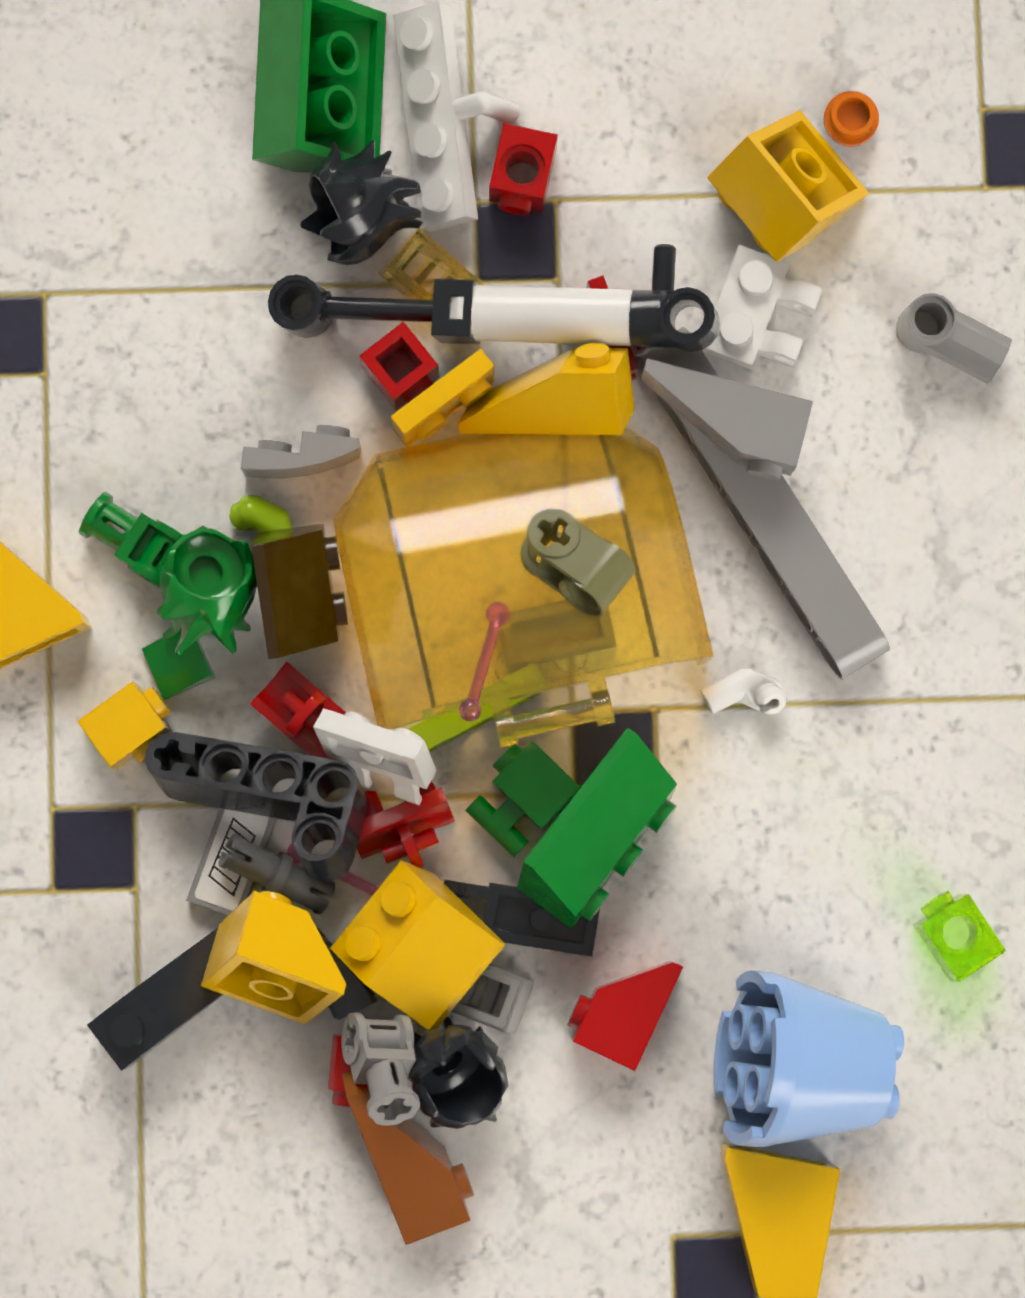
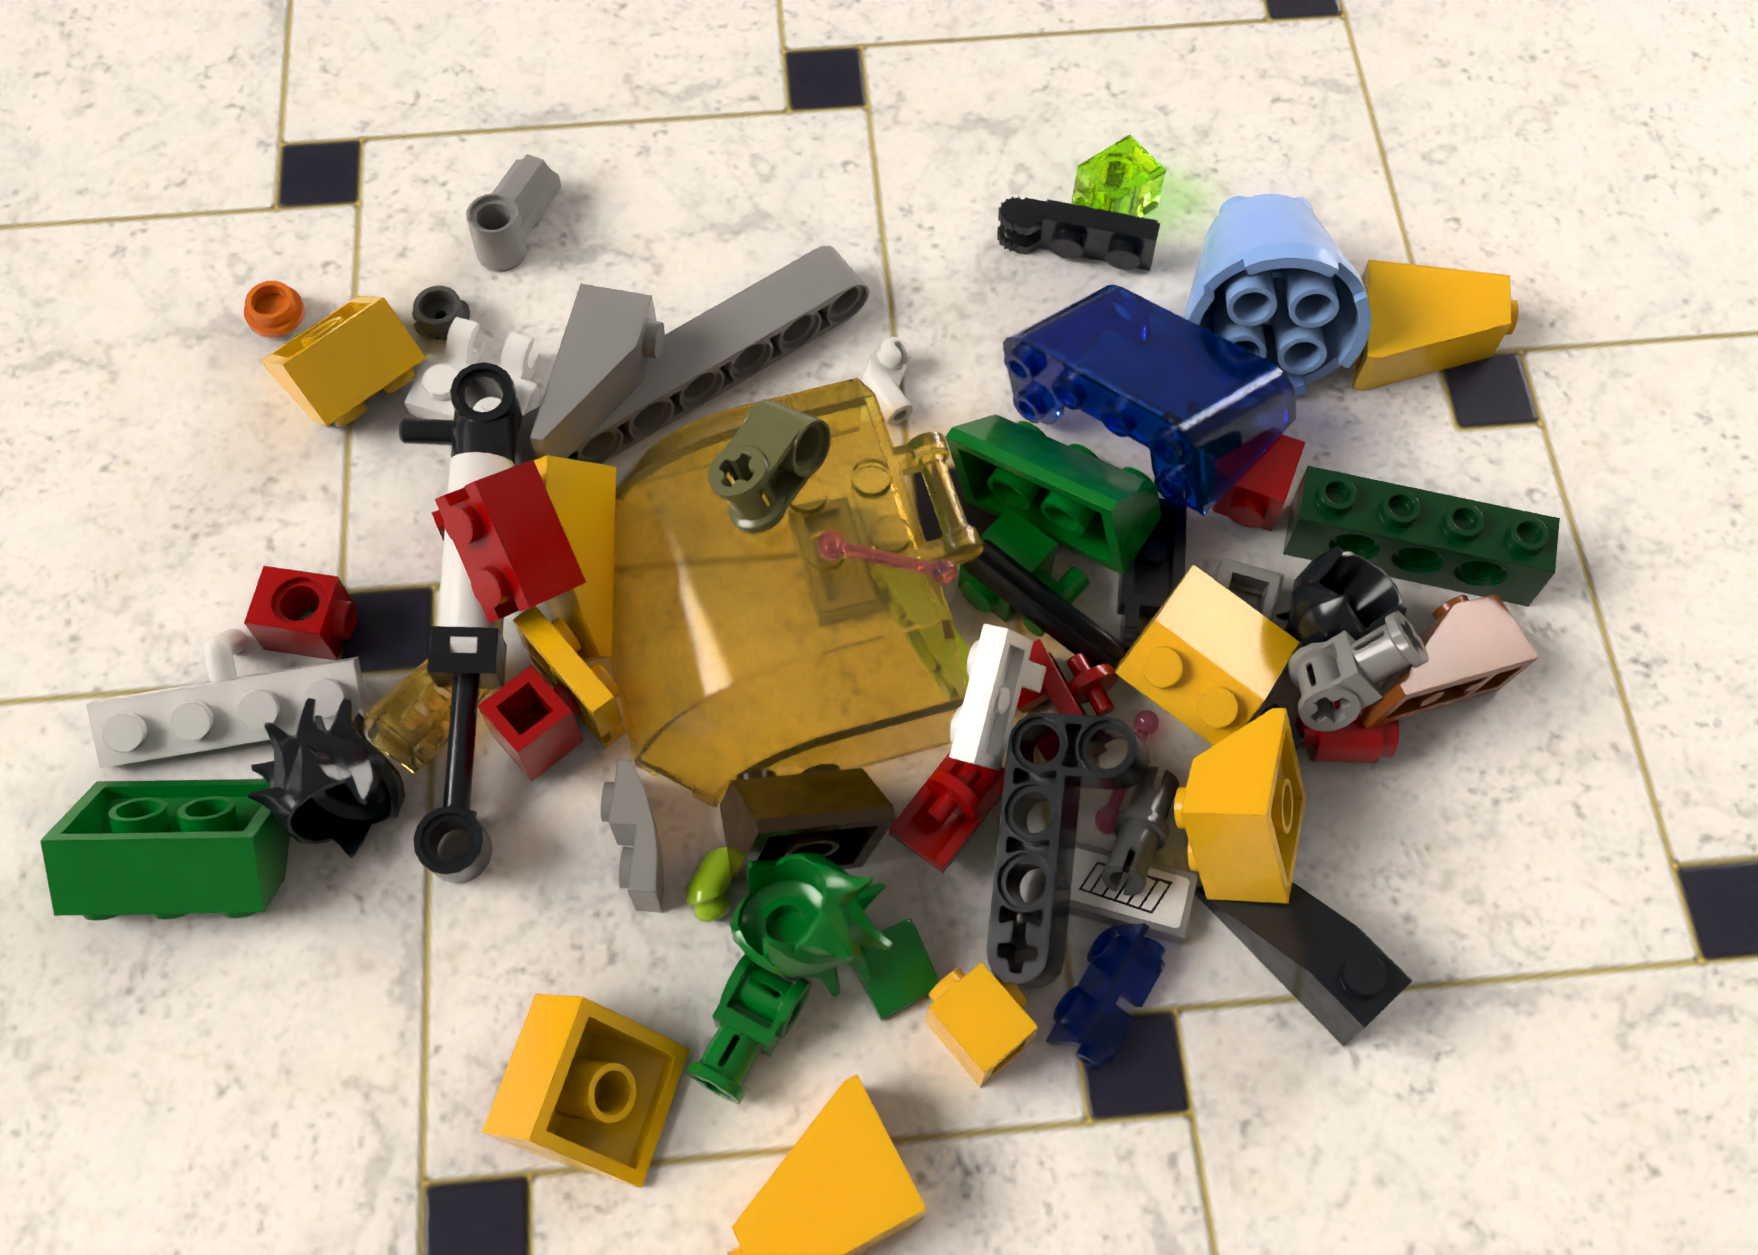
camera: 90 degrees left, 20 degrees down
none -> dark grey plate [412,286,470,341]
none -> red brick [435,460,587,623]
none -> yellow slope [482,994,690,1188]
none -> black axle [962,539,1125,669]
none -> black hinge [997,196,1160,271]
none -> clear blue windscreen [1003,284,1296,516]
none -> clear blue hinge [1046,923,1166,1070]
none -> dark green brick [1283,466,1560,607]

